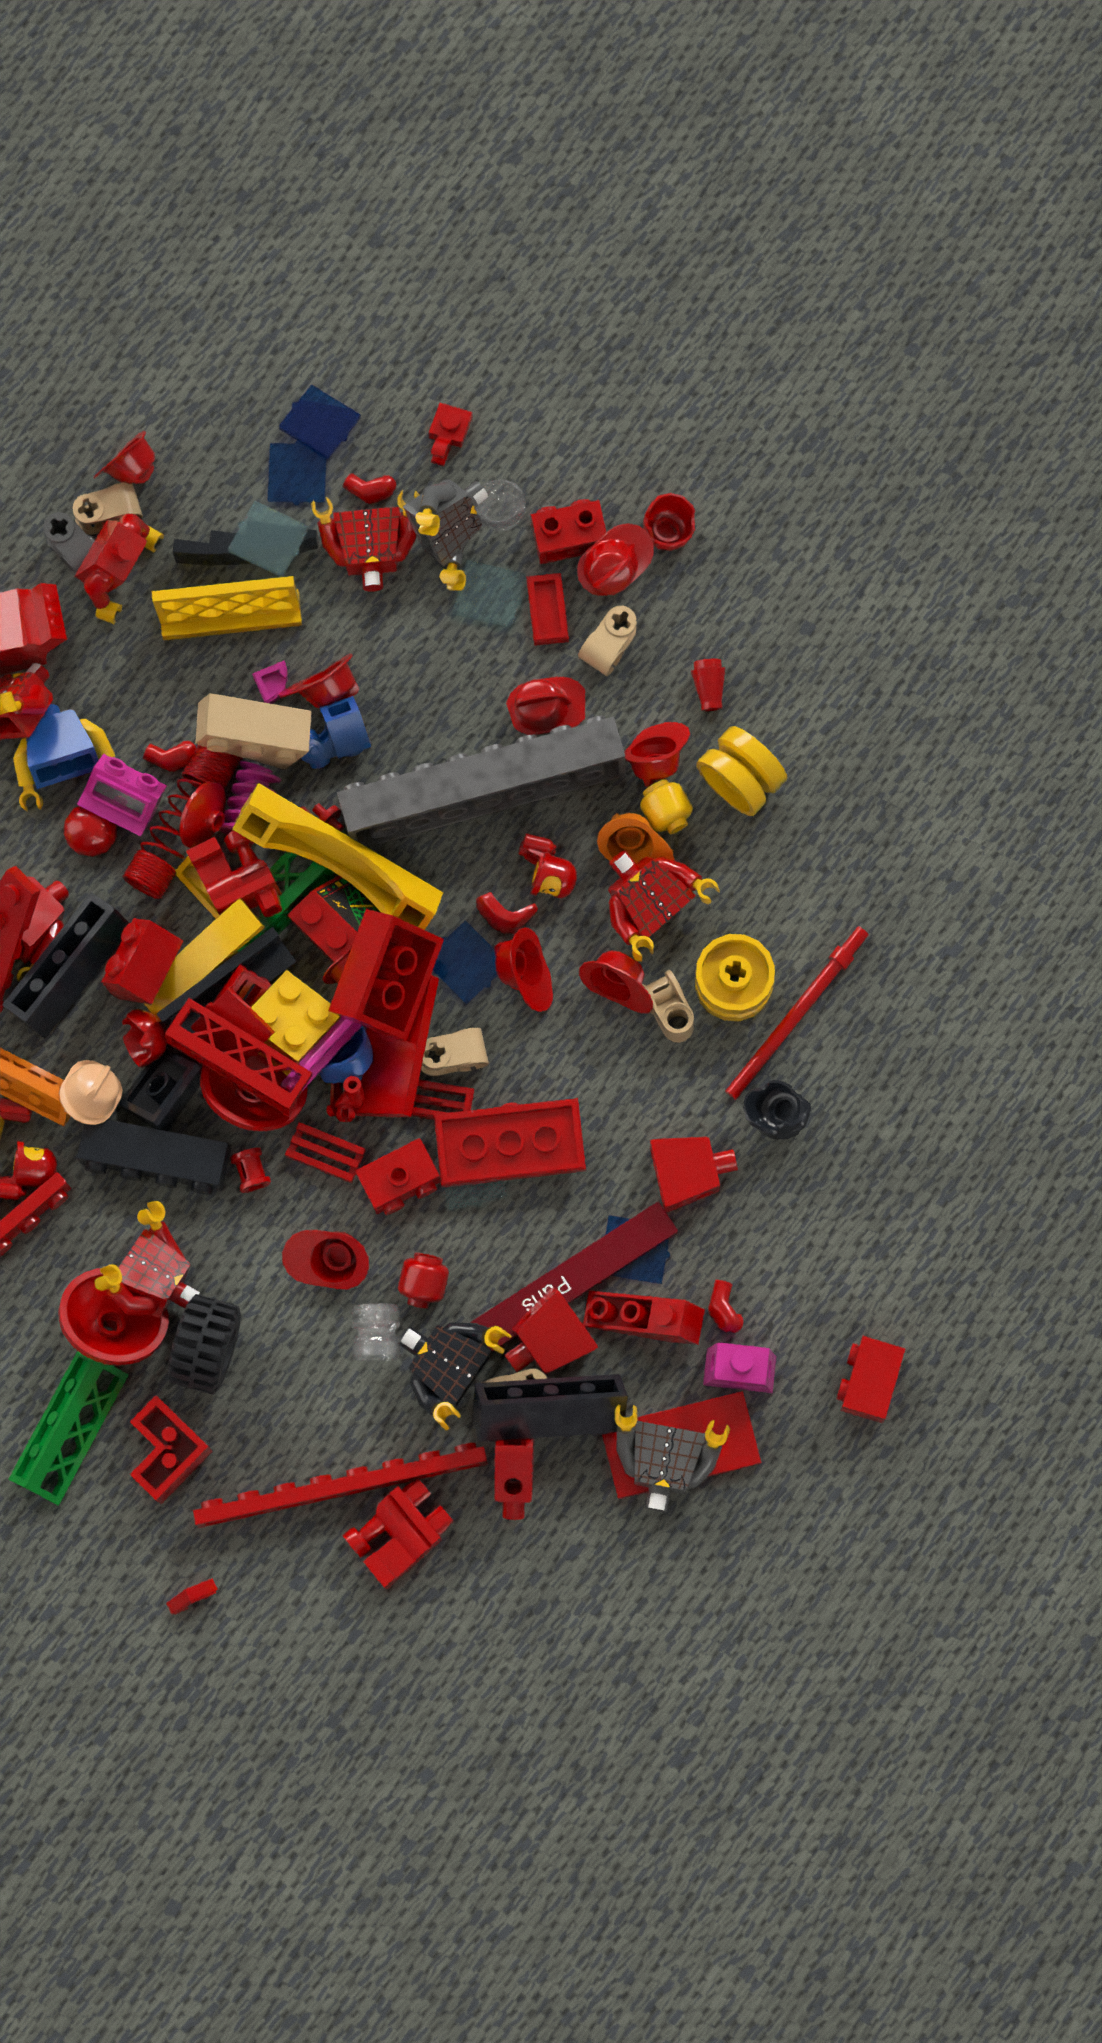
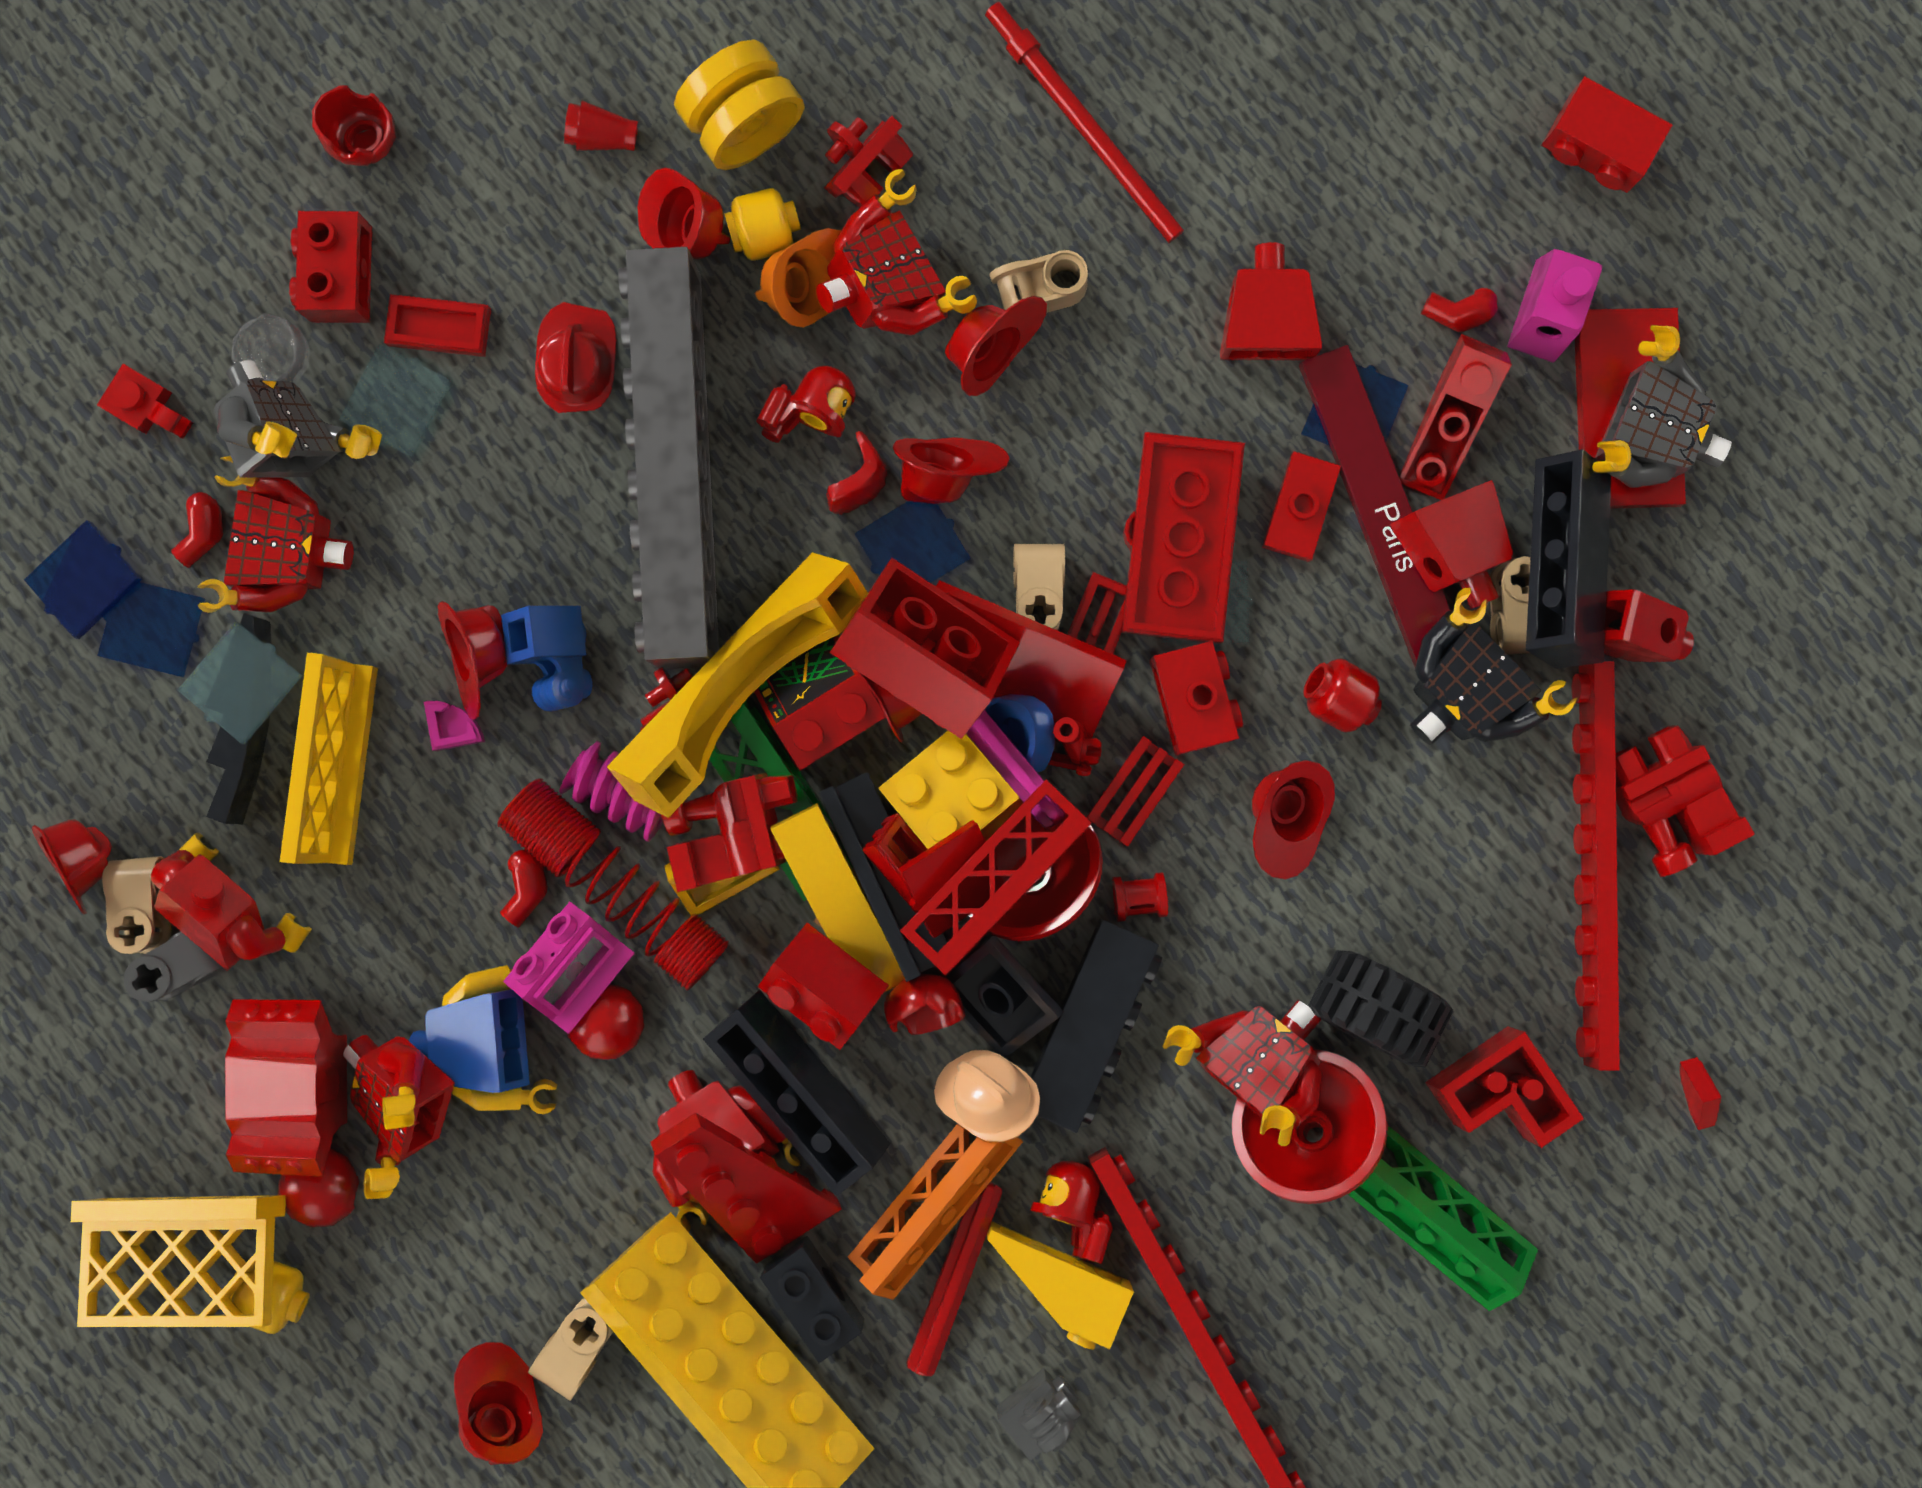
camera: 80 degrees left, 10 degrees up
red dish [179,781,226,849] -> none
tan wedge [195,693,311,769] -> none
clear wheel [352,1303,401,1361] -> none
red piece [577,523,654,596] -> none
tan piece [578,606,636,677] -> none
yellow wheel [695,934,775,1021] -> none
black hair [743,1080,811,1140] -> none
none -> red hips [824,115,913,208]
none -> red plate [1262,451,1341,562]

